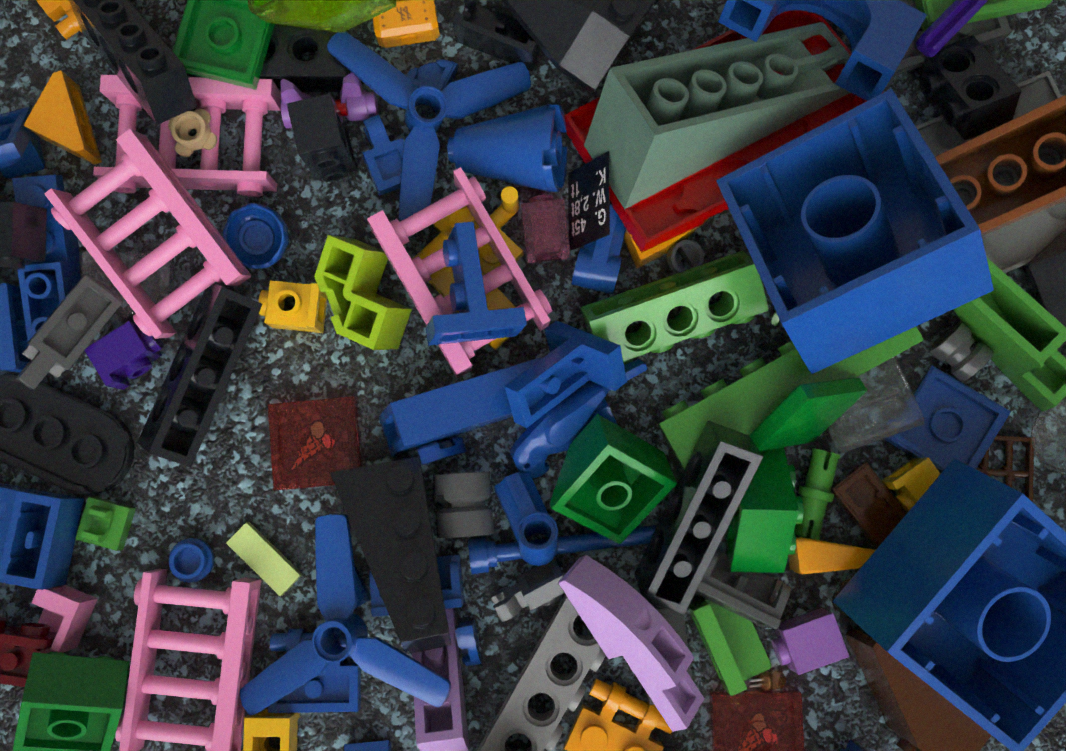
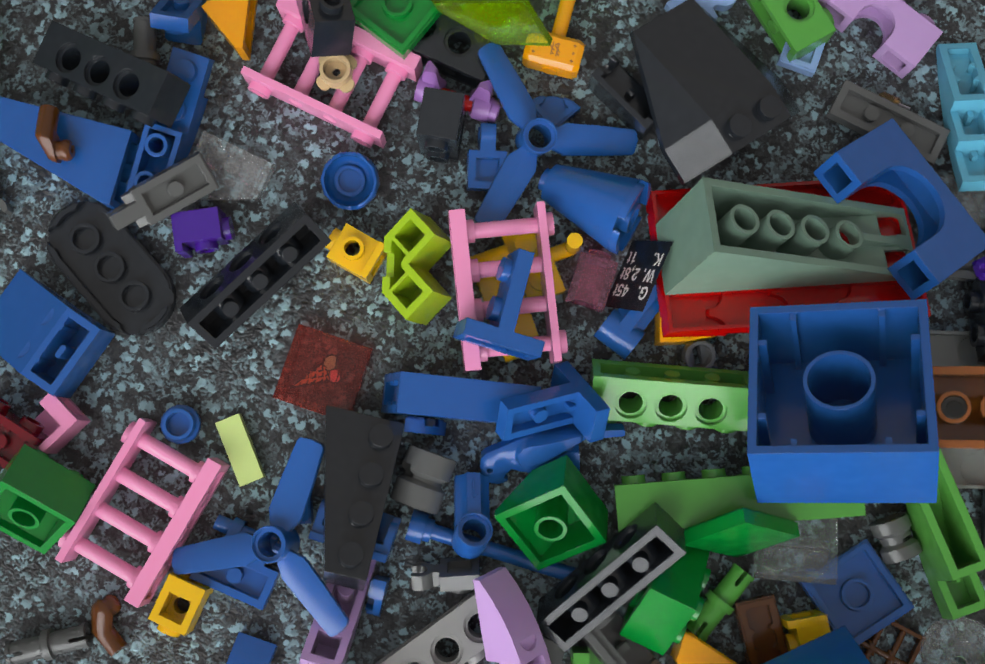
camera: 20 degrees right, 0 degrees up
bright pink fence [44,129,252,339] -> none
bright green tile [75,497,136,551] -> none

